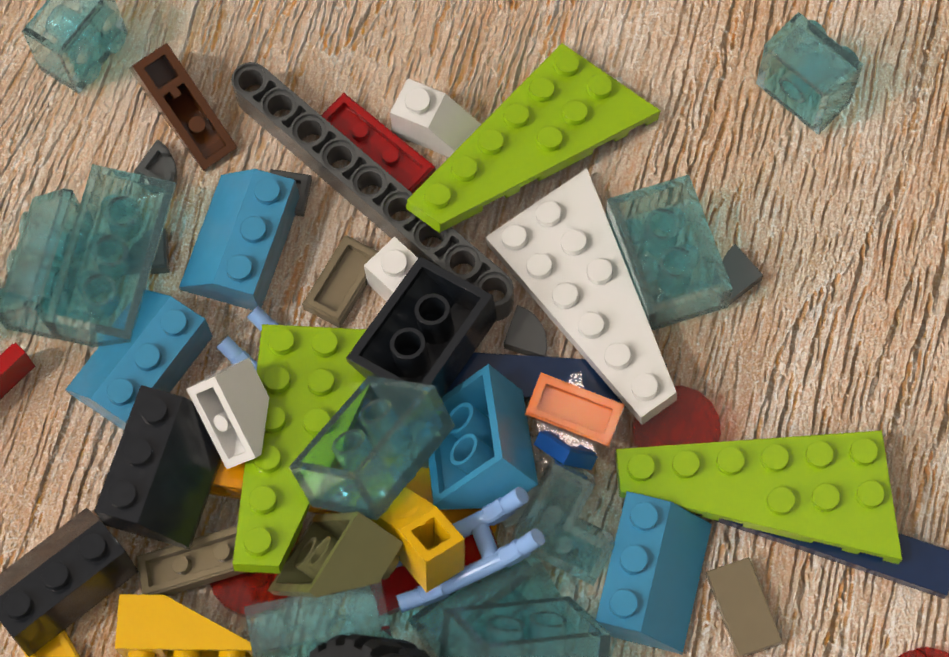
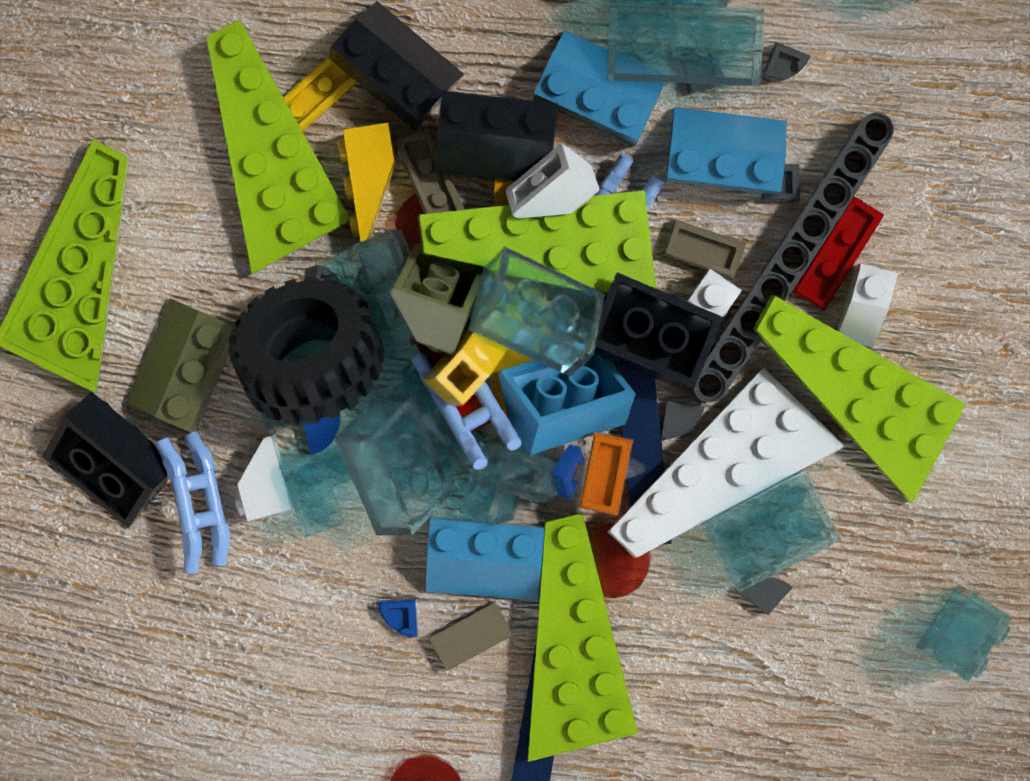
camera: 80 degrees right, 20 degrees up
reddish brown slope [129,43,238,171] -> none

